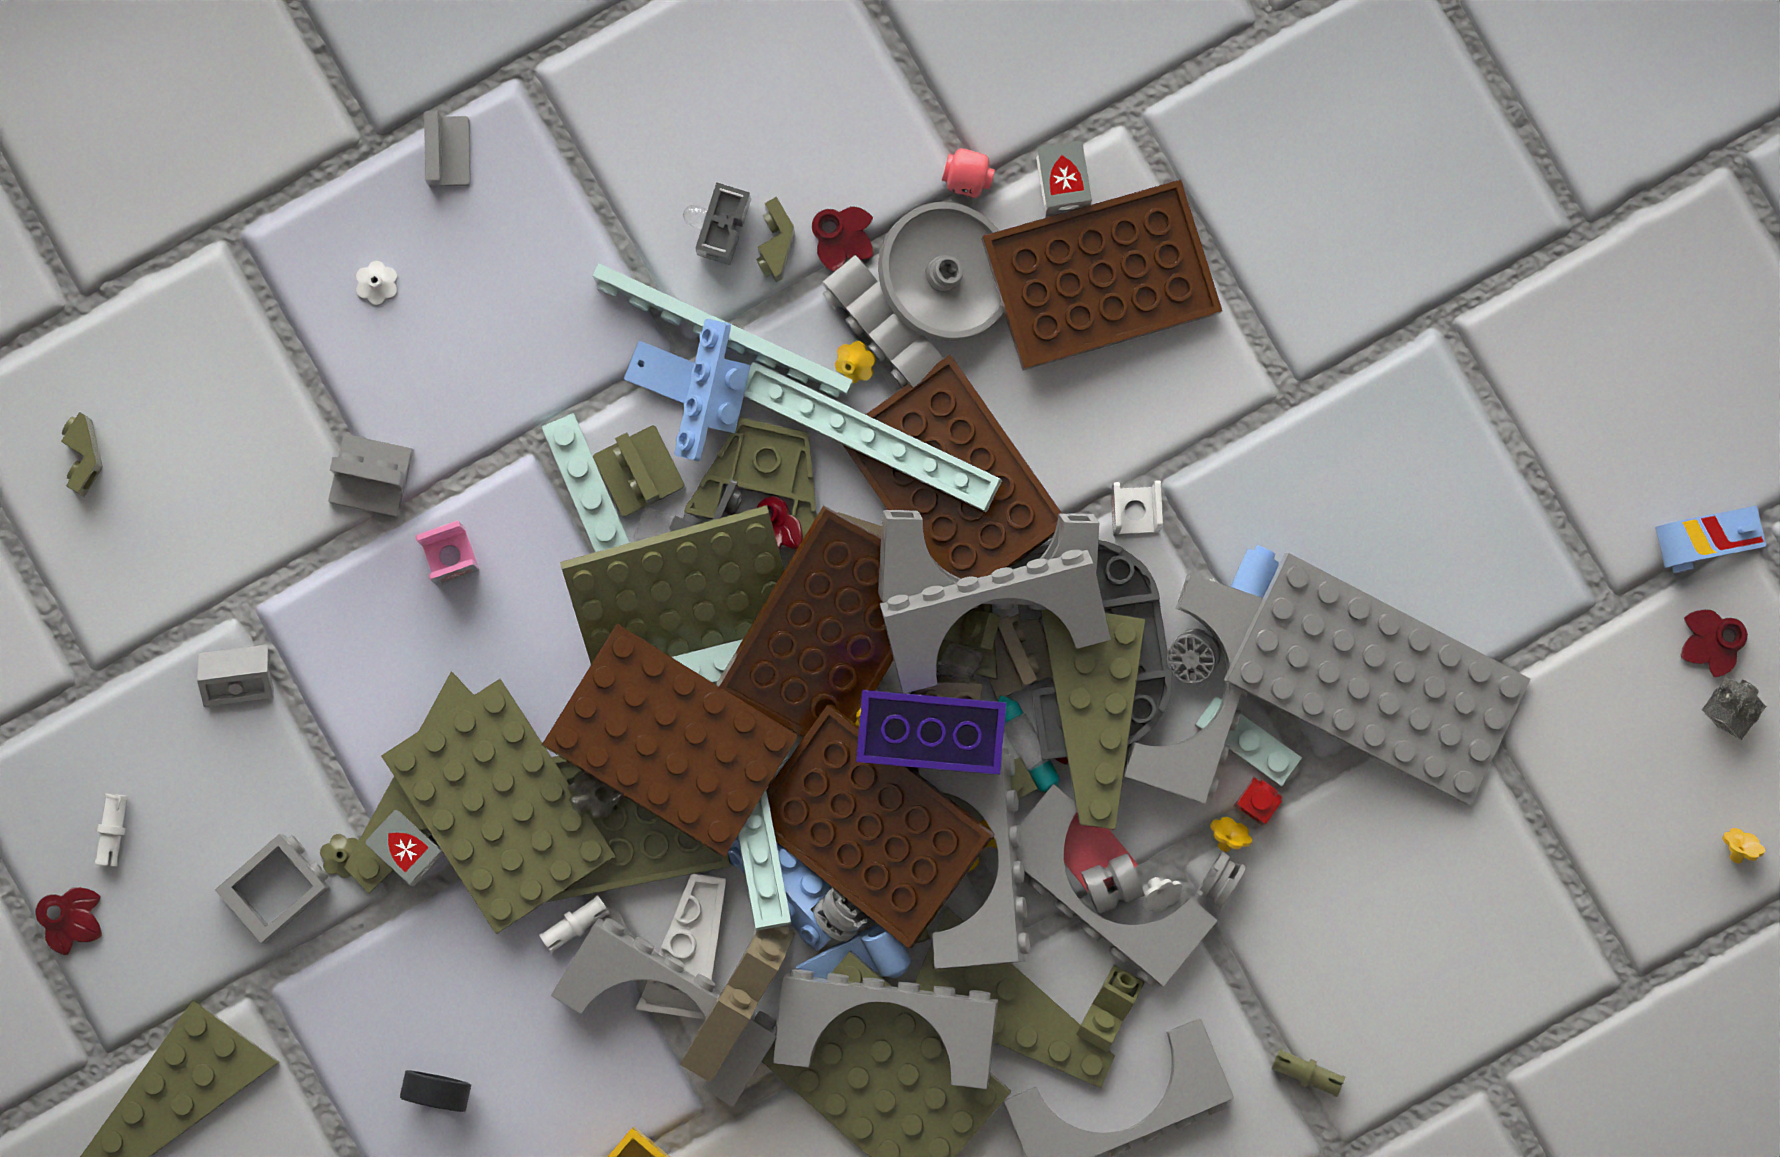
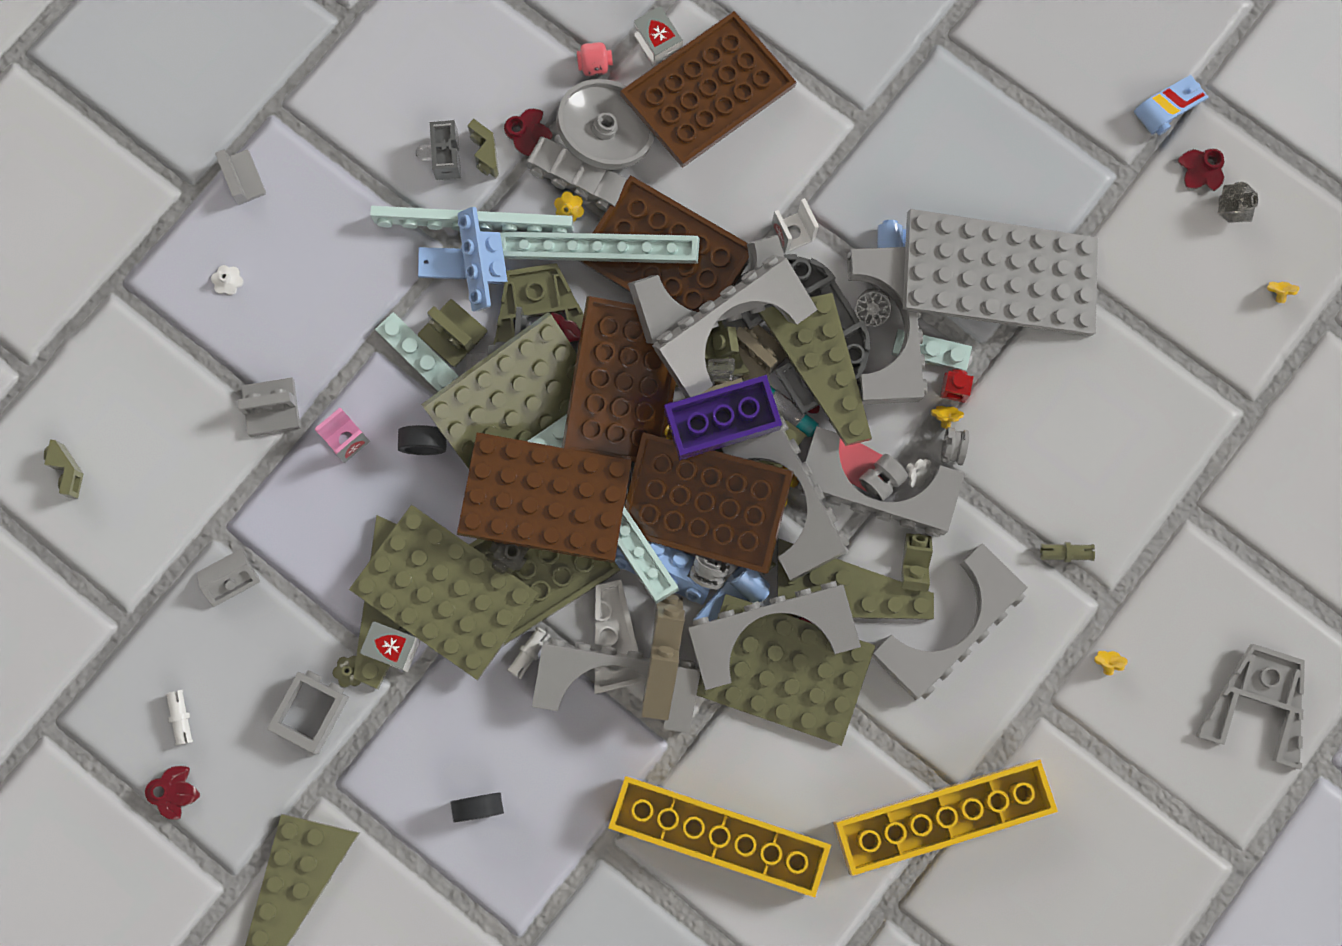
camera: 25 degrees left, 5 degrees down
none -> black tyre [398,425,447,455]

